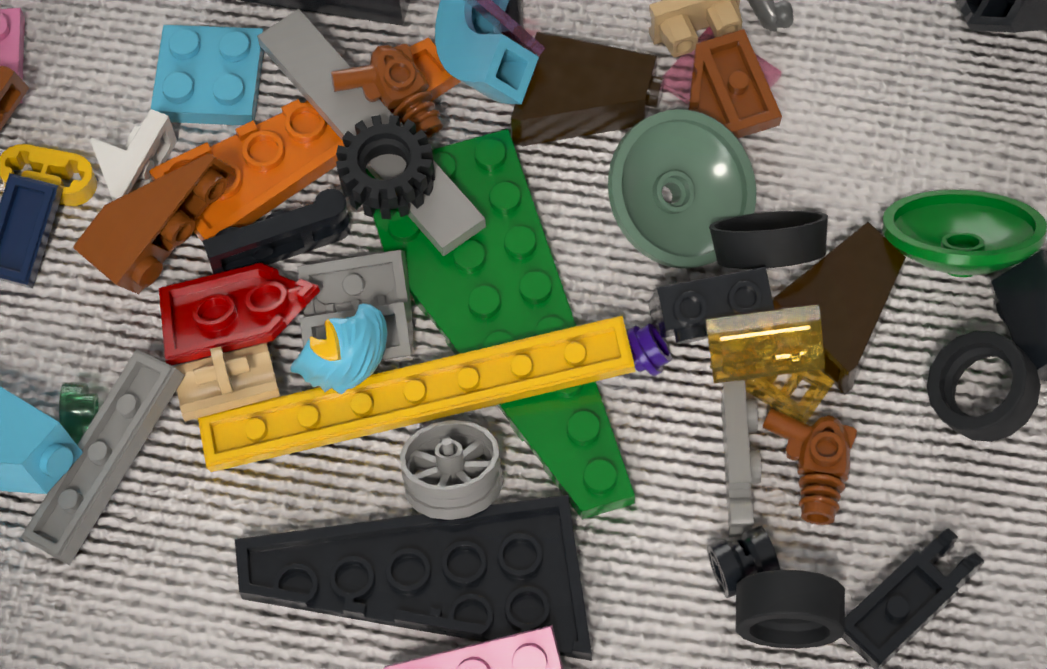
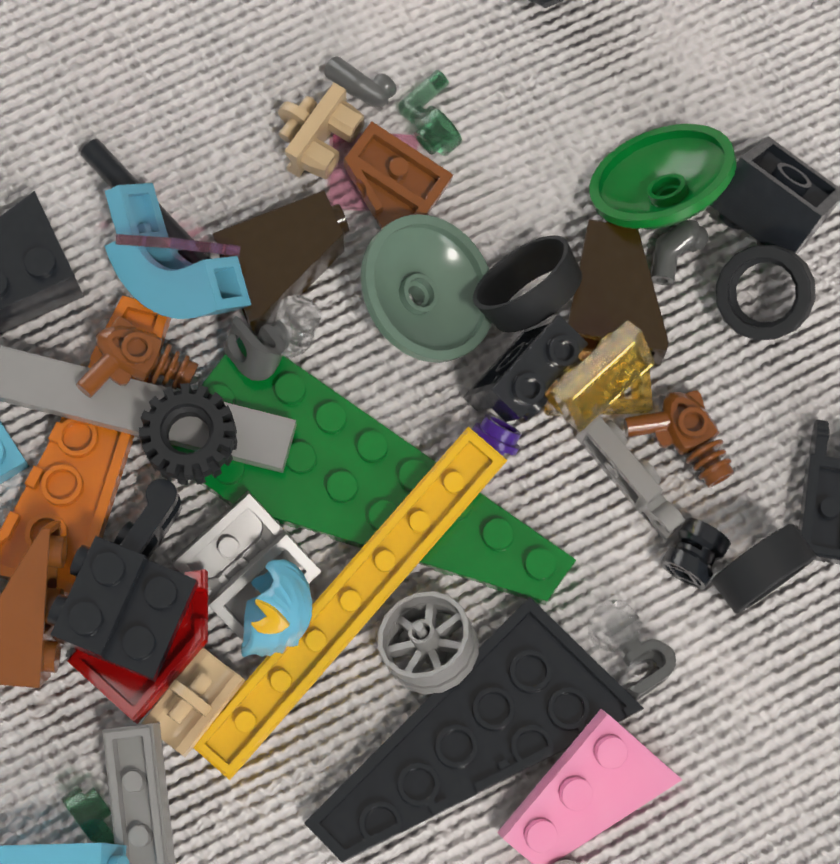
camera: 45 degrees left, 10 degrees up
none -> black plate [47,536,199,682]
none -> leg [224,295,321,381]
none -> clear green plate [398,70,462,156]
none -> leg [588,600,676,701]
none -> dark grey arm [651,220,708,285]

